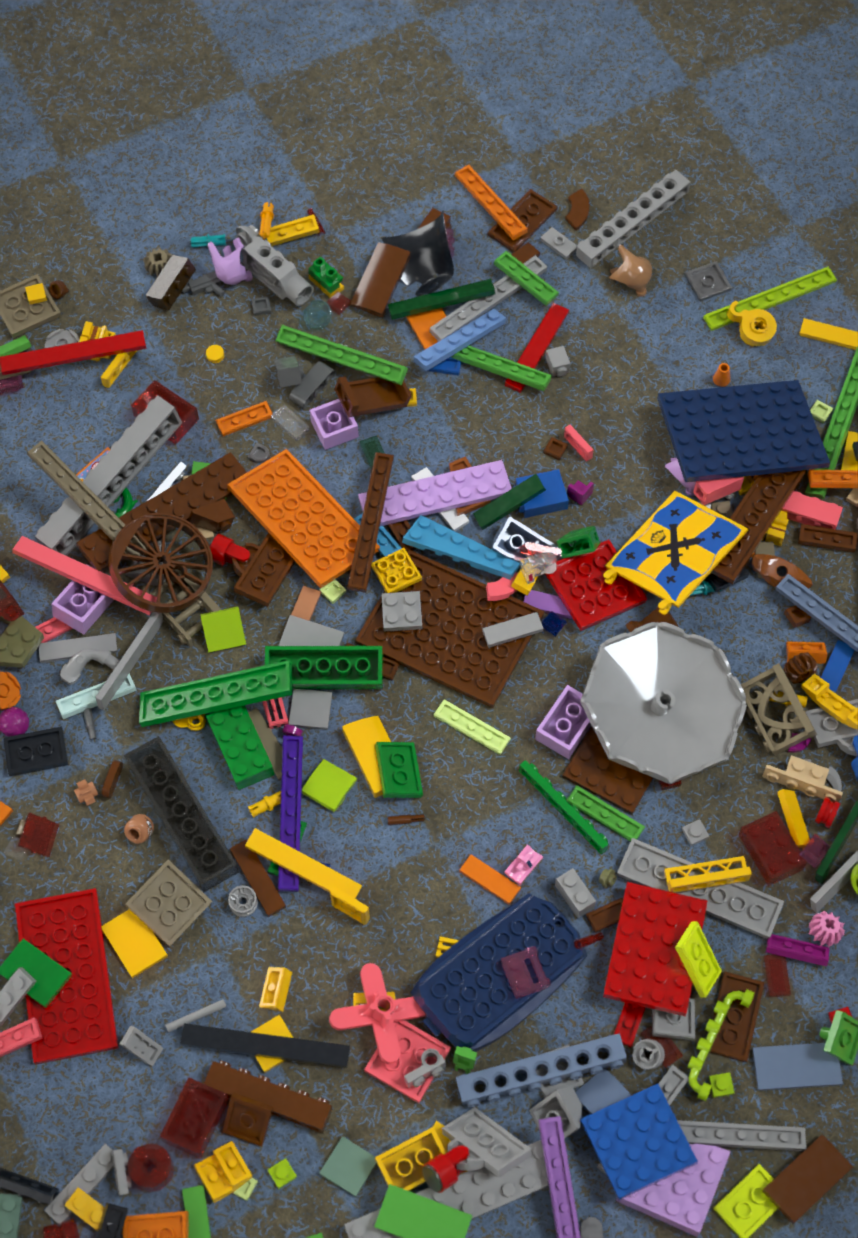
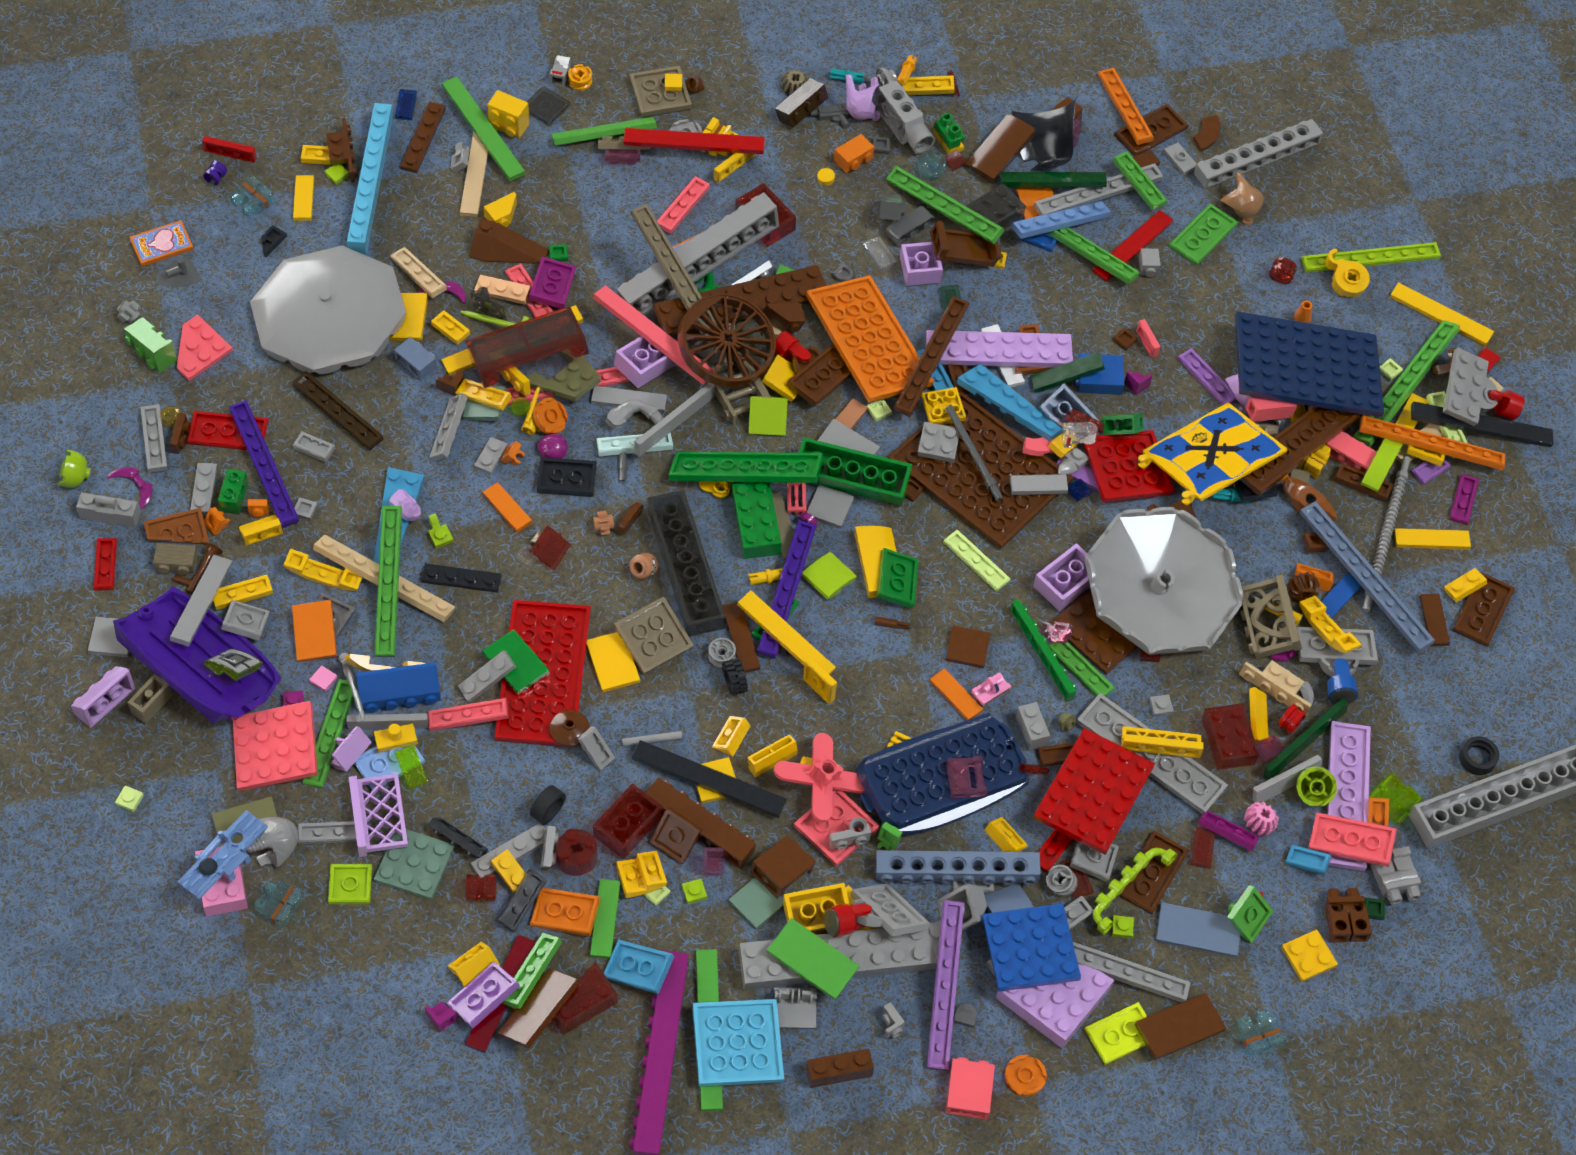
camera: 10 degrees right, 5 degrees down
orange tile [216,401,274,437] -> none
neon yellow tile [675,921,722,998] -> none
flat silver tile [685,261,732,302] -> none
none -> black tyre [530,785,566,825]
none -> reddish brown dish [550,710,590,747]
none -> coral plate [657,176,710,234]
none -> clear pink panel [703,848,724,876]
none -> black tyre [722,658,748,696]
none -> yellow piece [747,734,798,777]
none -> reddish brown panel [750,835,816,899]
none -> yellow tile [761,355,797,402]
none -> orange brick [833,134,875,173]
none -> dark grey bar [945,405,1003,501]
none -> reddish brown tile [946,625,991,669]
none -> clear smoke brick [966,183,1026,230]
none -> yellow slope [984,817,1028,852]
none -> clear pink plate [1039,621,1074,644]
none -> light grey plate [1058,448,1089,475]
none -> bright green tile [1168,203,1238,266]
none -> medium lavender tile [1177,348,1237,405]
none -> clear red wheel [1269,257,1297,285]
none -> lime slope [1361,439,1403,492]

